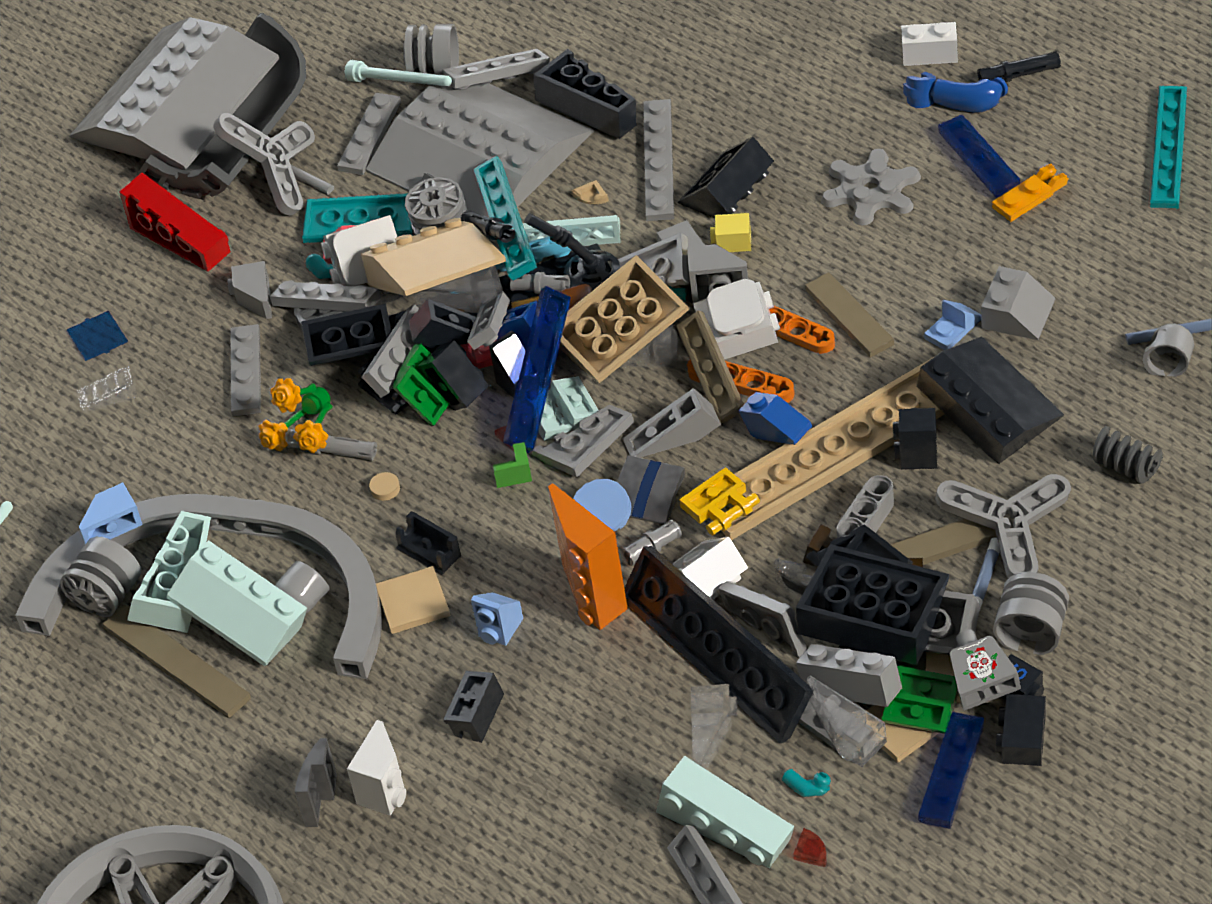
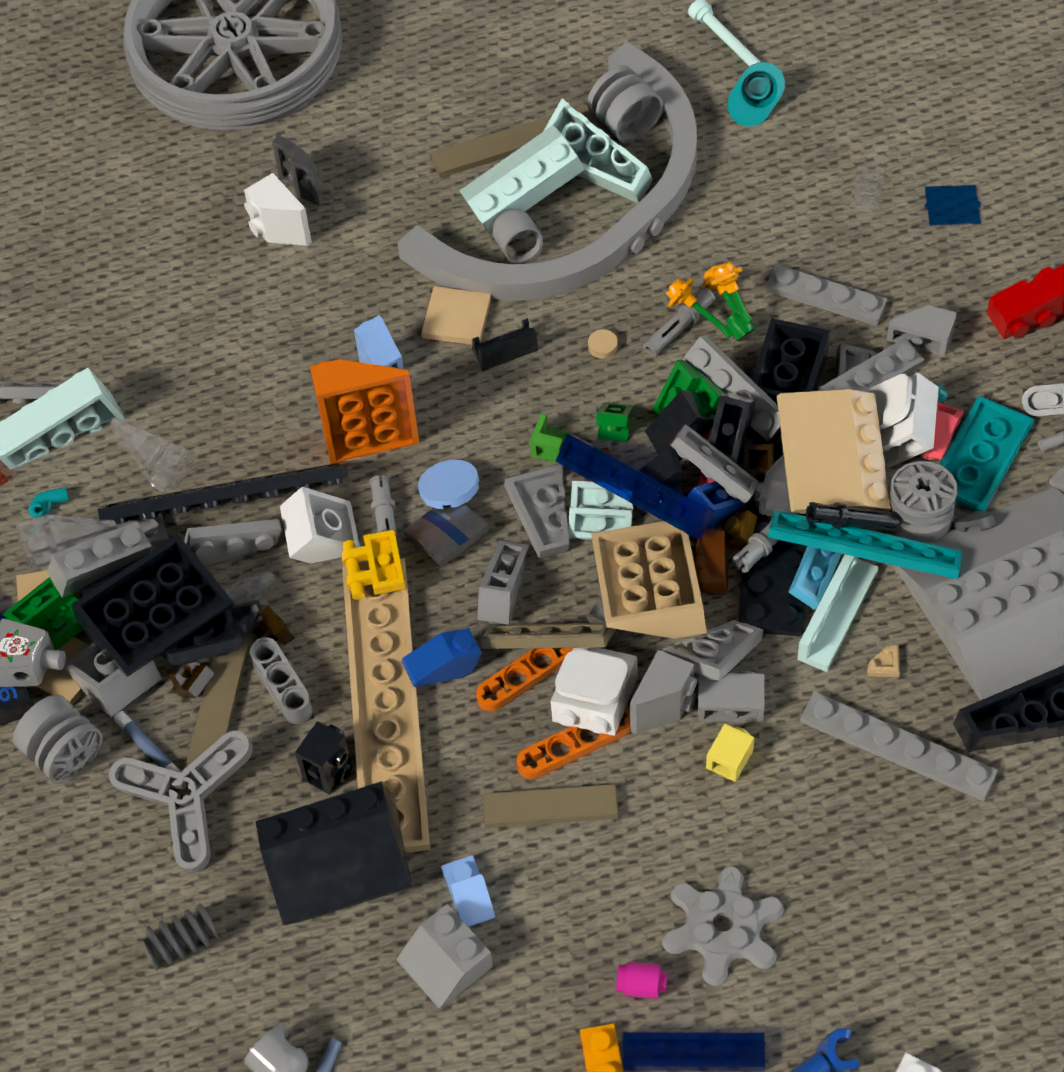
camera: 115 degrees right, 10 degrees up
light blue slope [79,483,143,544] -> none
black hinge [443,671,504,743] -> none
black dish [524,213,620,290] -> none
black slope [677,136,774,219] -> none
none -> green slope [596,402,634,442]
none -> dark pink brick [616,961,668,999]
none -> teal piece [727,62,785,127]

